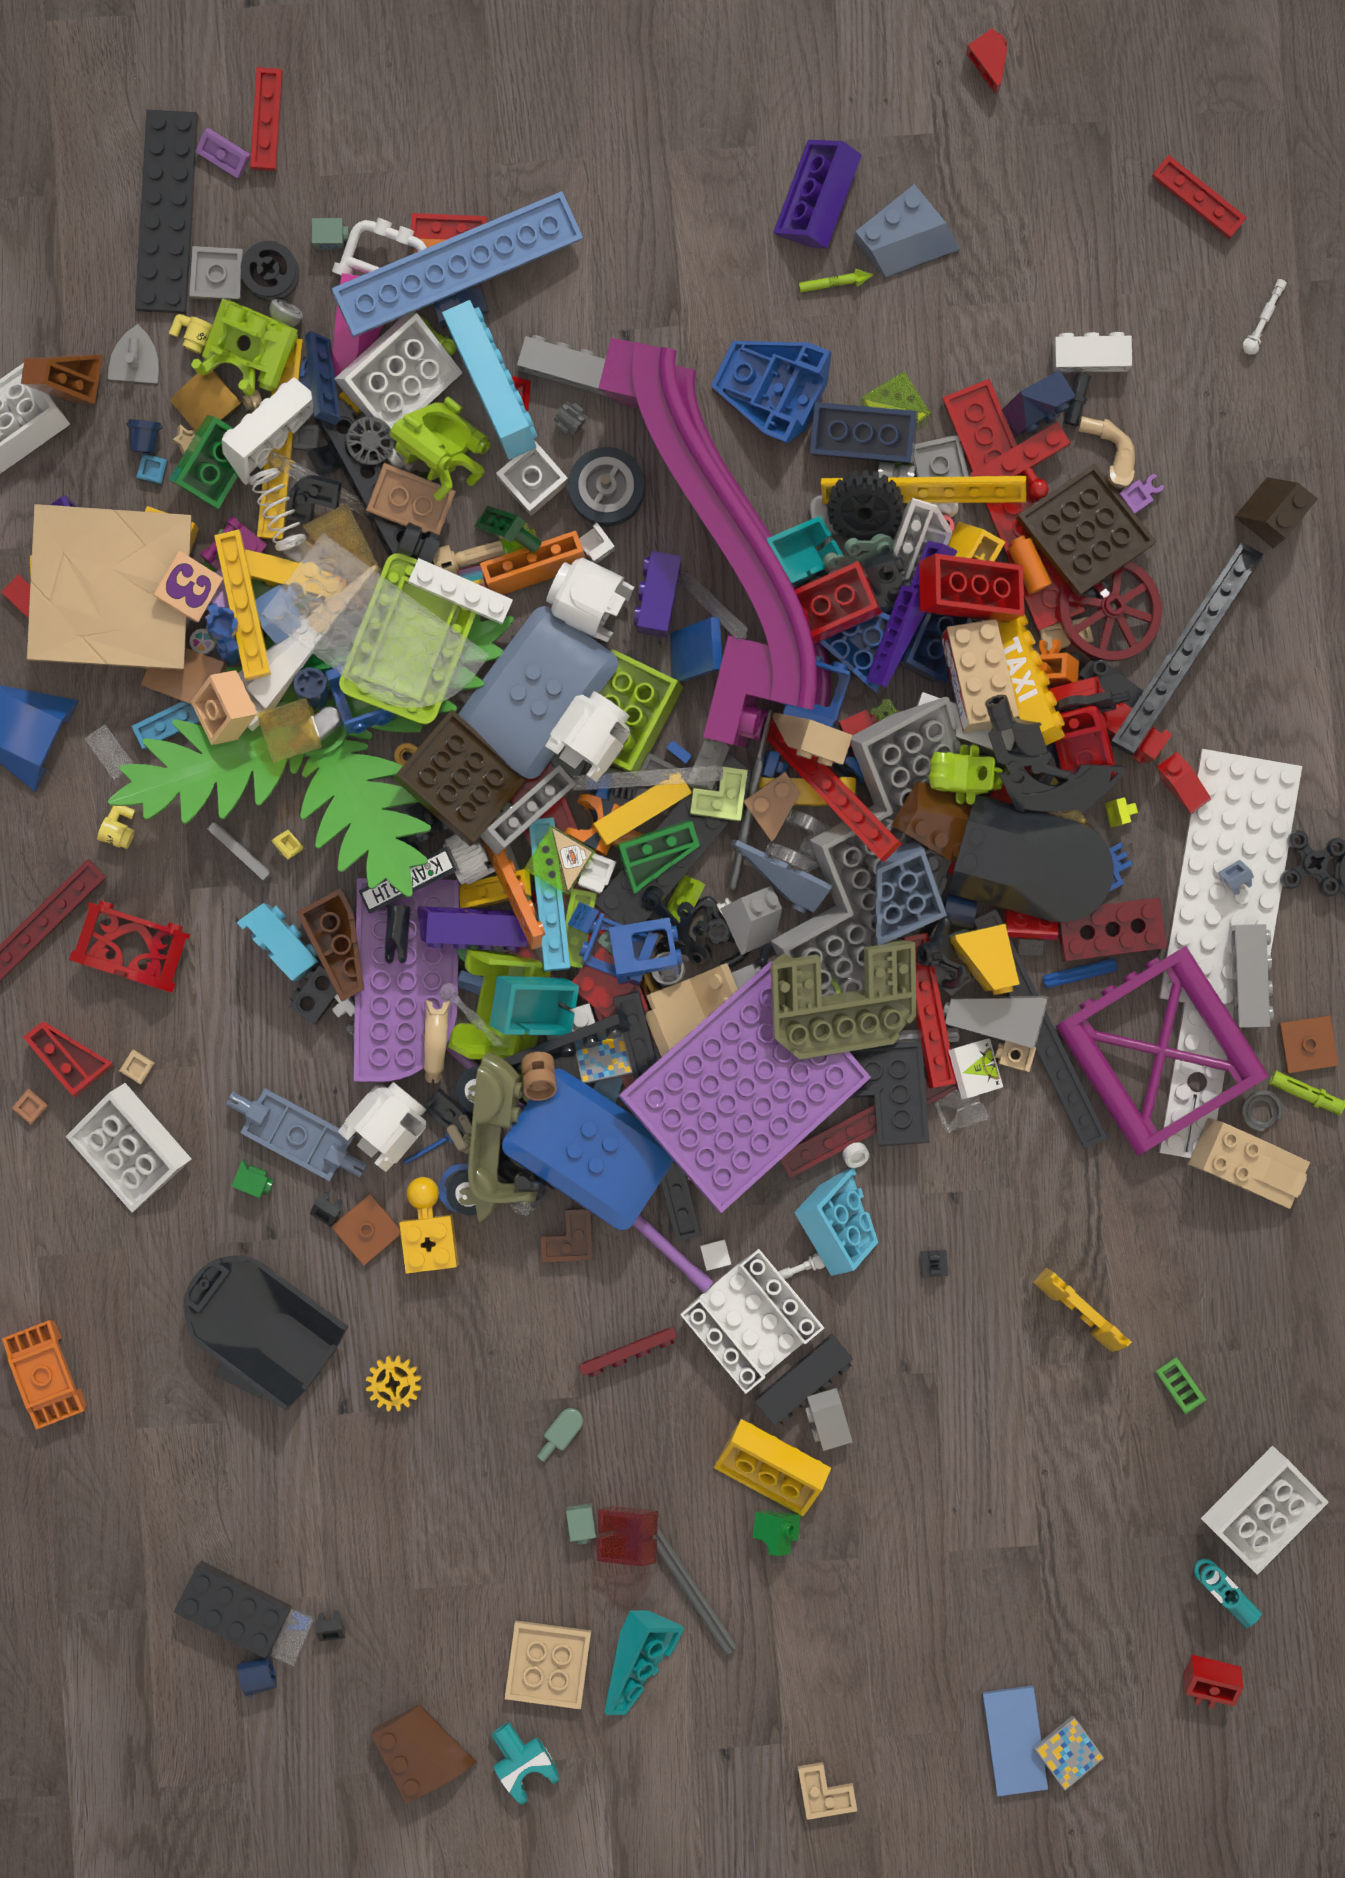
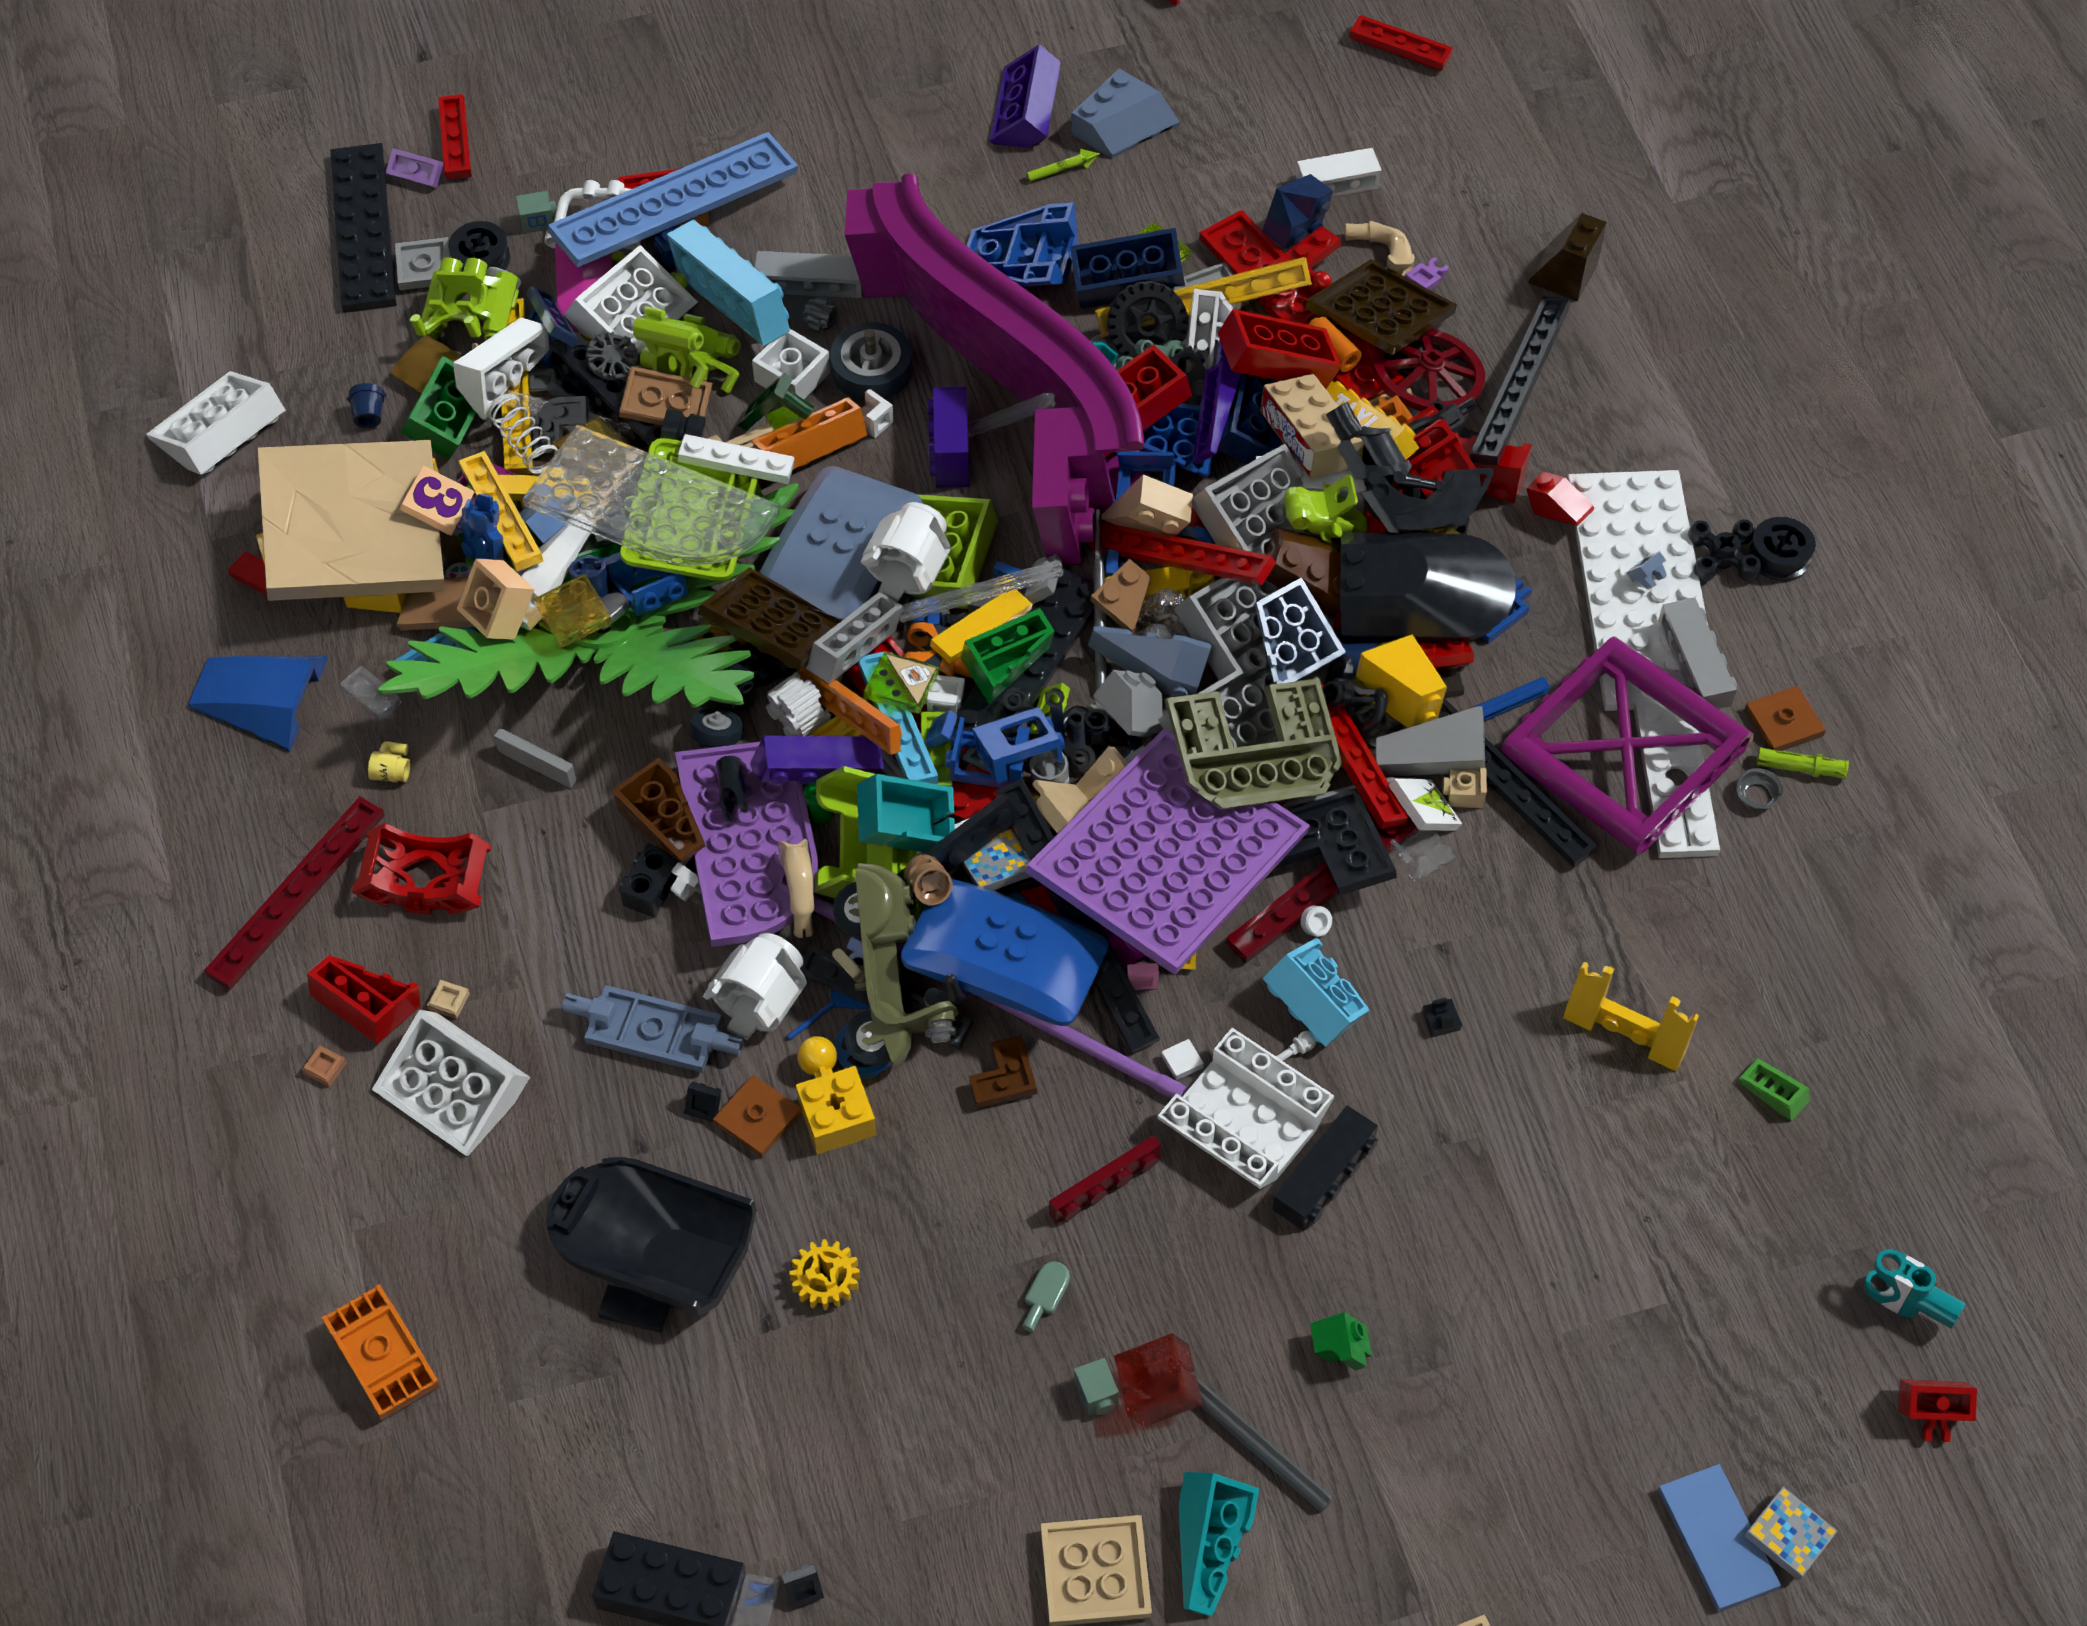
camera: 15 degrees left, 30 degrees down
dark orange wedge [21,354,103,404] -> none
light grey shield [108,324,159,384] -> none
dark azure tile [136,454,169,485] -> none
light yellow piece [168,314,213,354] -> none
tan piece [171,425,196,455] -> none
green window [231,1159,274,1198] -> none
medium azure wedge [237,903,321,982] -> none
light yellow slope [272,830,305,860] -> none
tile [359,847,459,914] -> none
clear piece [439,983,503,1048] -> none
medium blue tile [458,970,483,995] -> none
white piece [546,558,634,642] -> none
blue tile [670,617,722,683] -> none
yellowish green plate [690,767,748,821] -> none
yellow slope [714,1419,831,1516] -> none
light grey brick [805,1388,853,1451] -> none
dark red brick [1058,897,1167,962] -> none
black pin [1063,372,1091,426] -> none
neon yellow tile [1104,798,1138,828] -> none
tan piece [1188,1118,1310,1209] -> none
white slope [1201,1446,1329,1575] -> none
white piece [1243,279,1287,355] -> none

